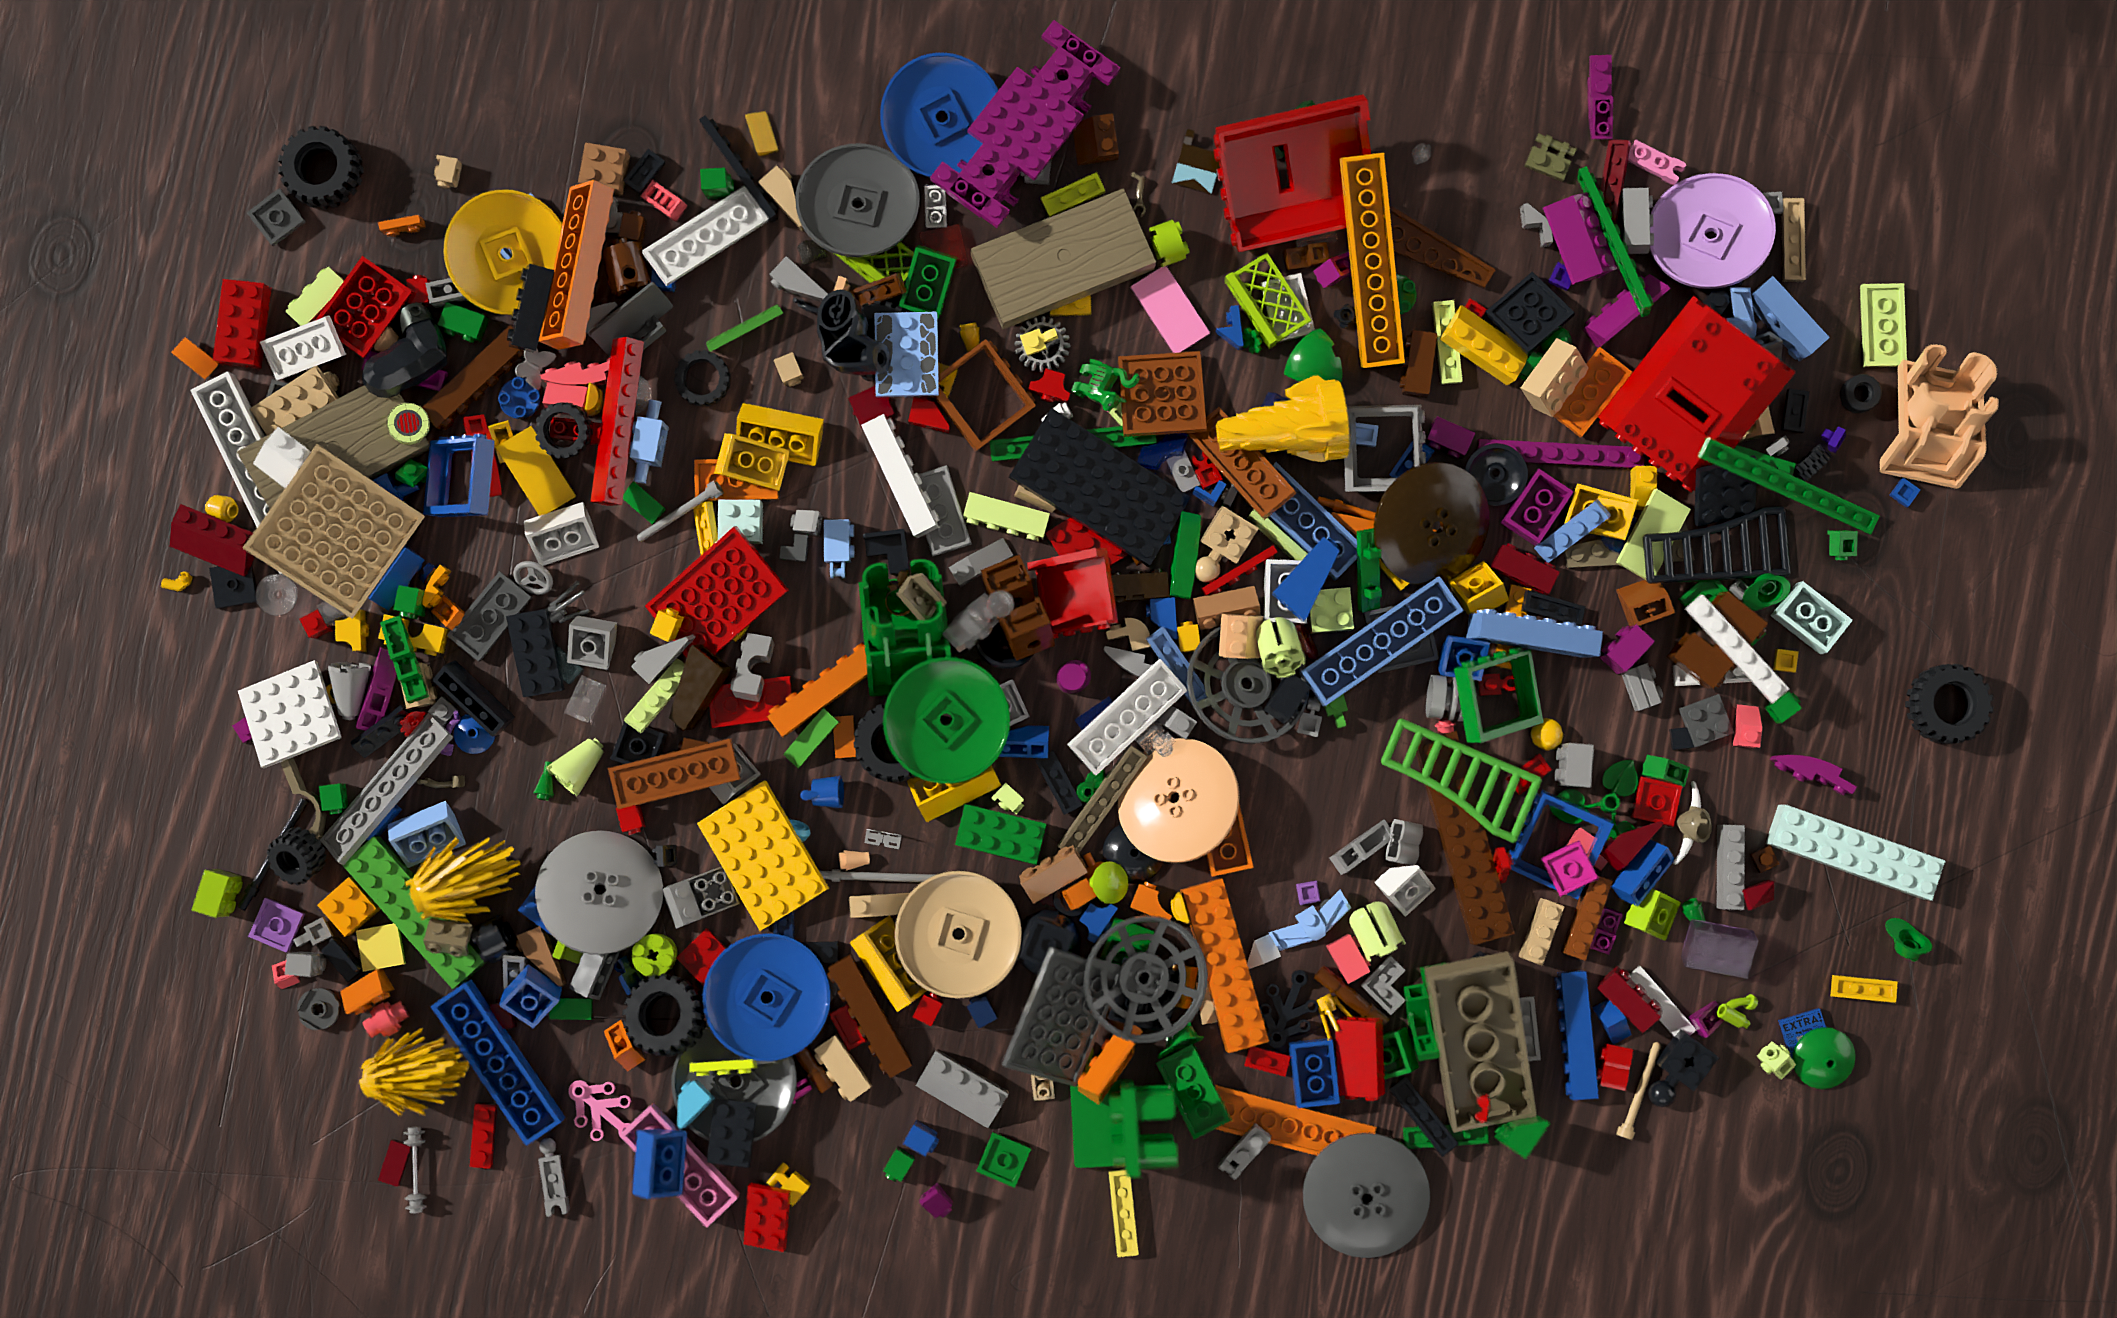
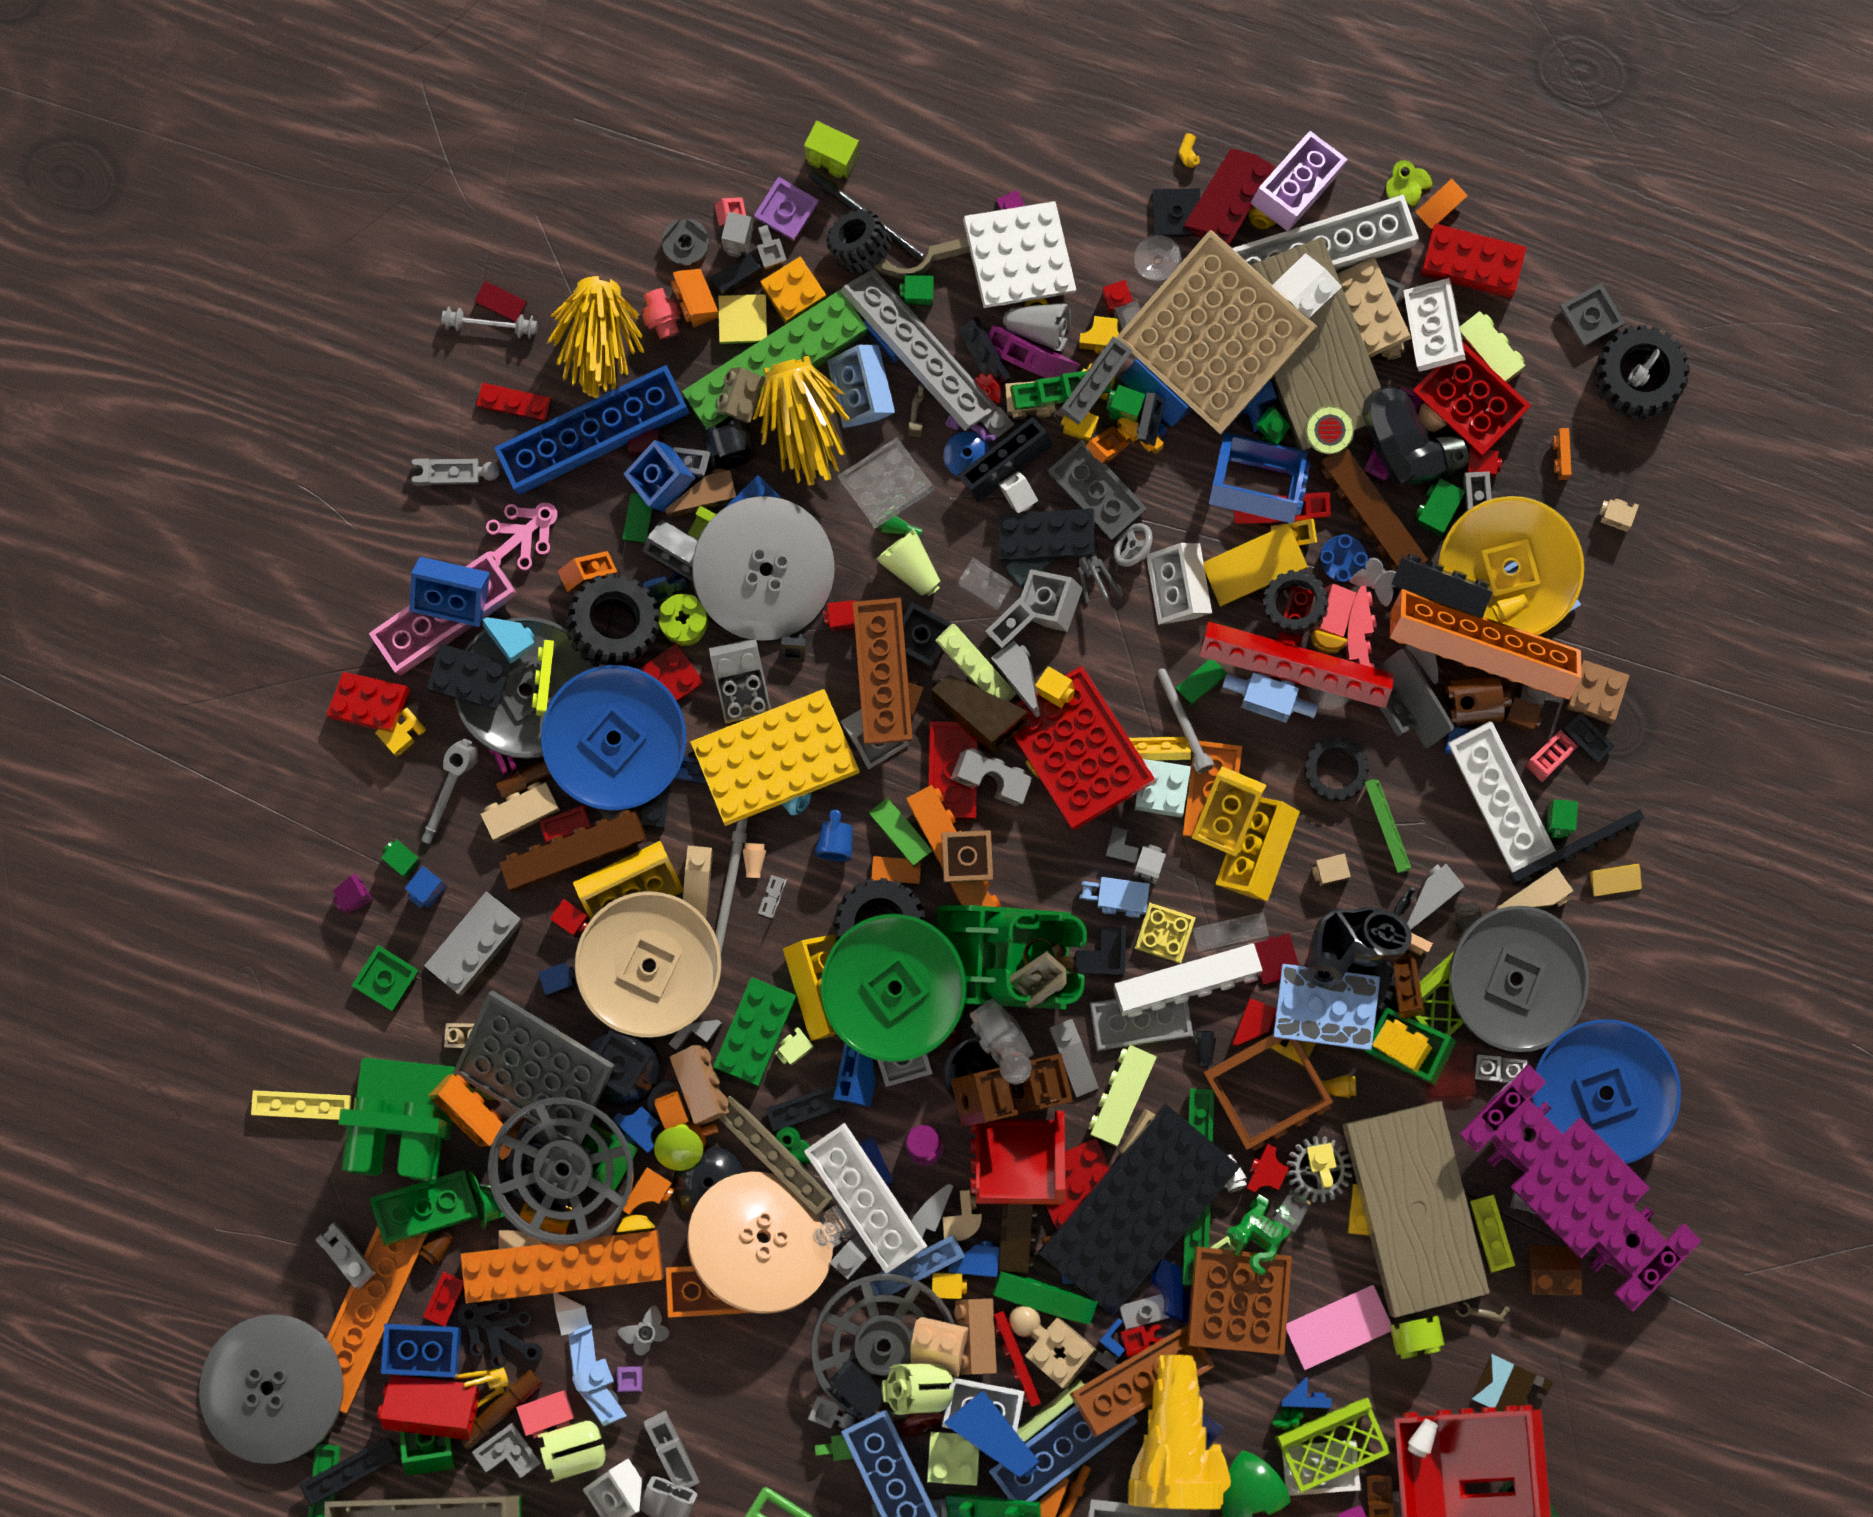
camera: 95 degrees right, 5 degrees down
green arch [1404,983,1440,1061] -> none
none -> reddish brown cone [419,1229,454,1266]
none -> light grey piece [422,739,478,844]
none -> light grey animal [618,1305,669,1355]
none -> light grey slope [669,1020,723,1051]
none -> clear plate [838,438,935,529]
none -> medium nougat brick [941,830,993,883]
none -> light grey slope [985,598,1037,649]
none -> white brick [998,471,1038,513]
none -> dark grey plate [1059,336,1132,425]
none -> light yellow tile [1135,903,1196,964]
none -> black plate [1137,392,1165,446]
none -> black cone [1192,1030,1217,1066]
none -> clear tile [1193,912,1269,952]
none -> lavender brick [1251,131,1347,231]
none -> clear tile [1274,1190,1311,1232]
none -> yellow brick [1372,1019,1432,1072]
none -> lime plate [1386,160,1432,206]
none -> white cone [1408,1419,1438,1458]
none -> yellow cone [1492,594,1530,623]
none -> light grey plate [1627,348,1660,387]

